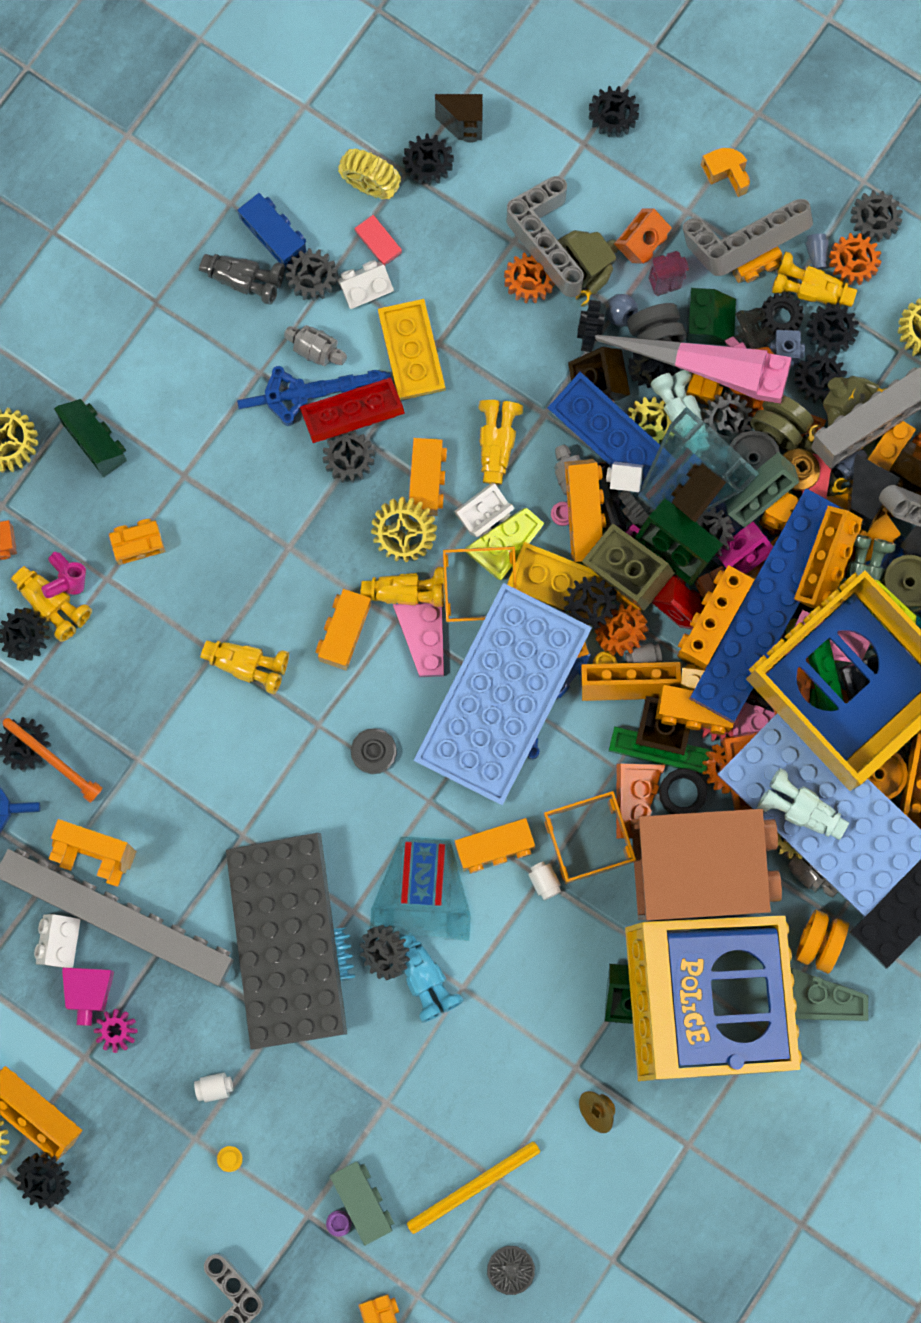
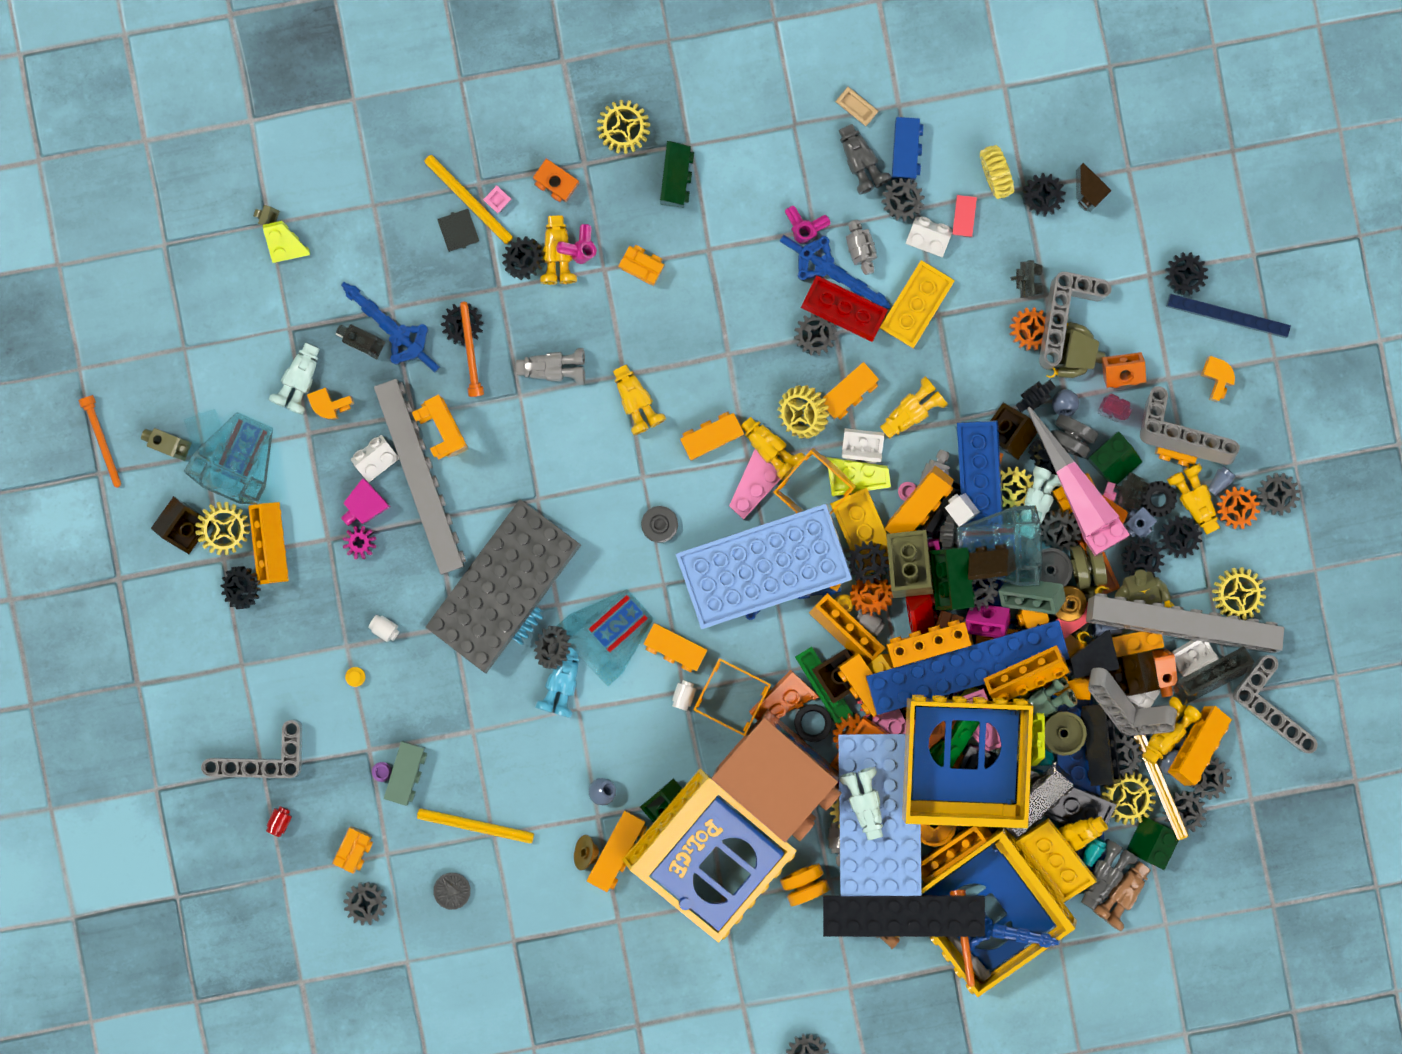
camera: 45 degrees right, 10 degrees up
sand green wing [791,968,868,1021] -> none
none -> light grey piece [516,348,585,385]
none -> light orange brick [586,810,647,892]
none -> sand blue piece [589,778,616,805]
none -> dark pink axle [785,206,831,244]
none -> tan tile [835,87,878,126]
none -> clear smoke hips [1010,260,1043,298]
none -> dark blue piece [1166,294,1291,338]

